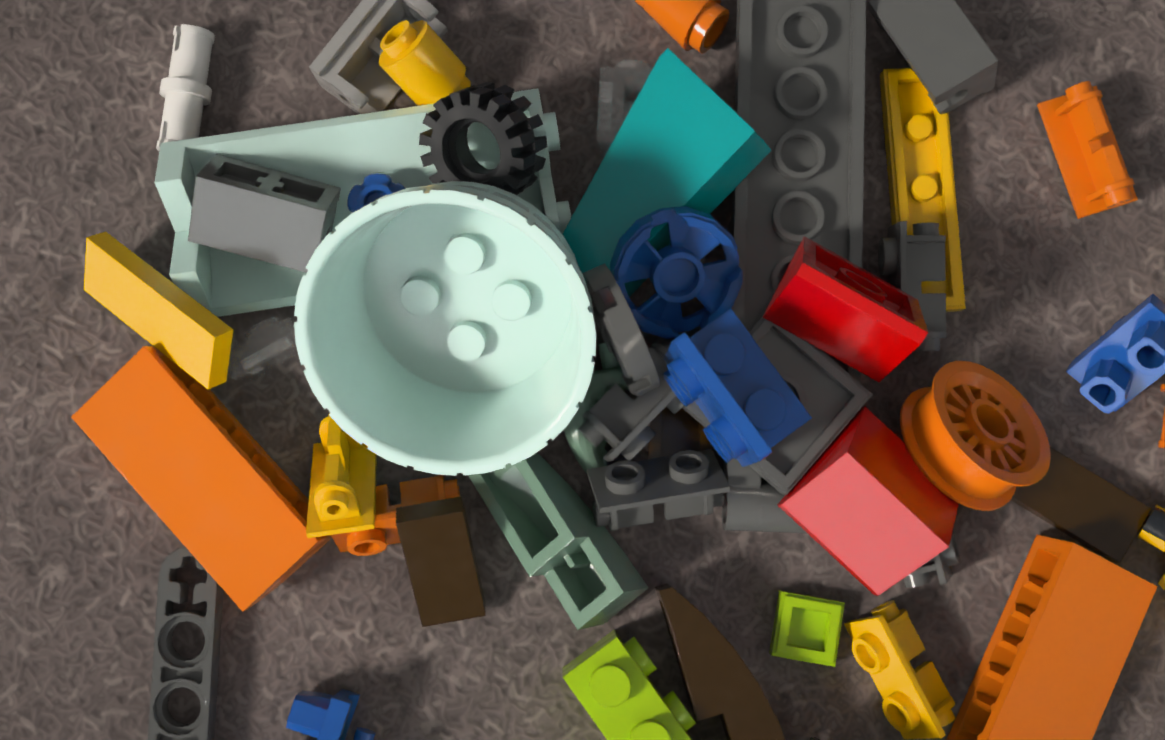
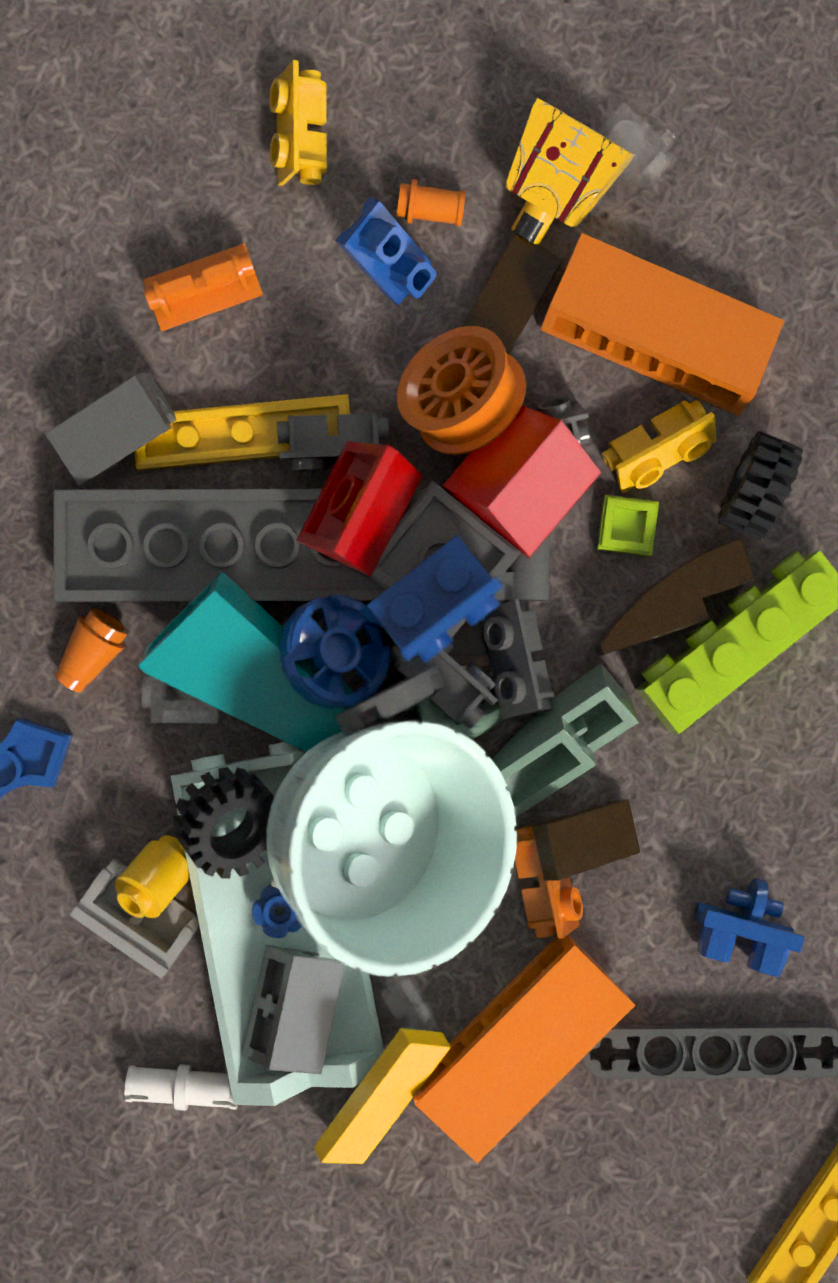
camera: 85 degrees left, 5 degrees up
yellow hinge [306,413,377,538] -> none

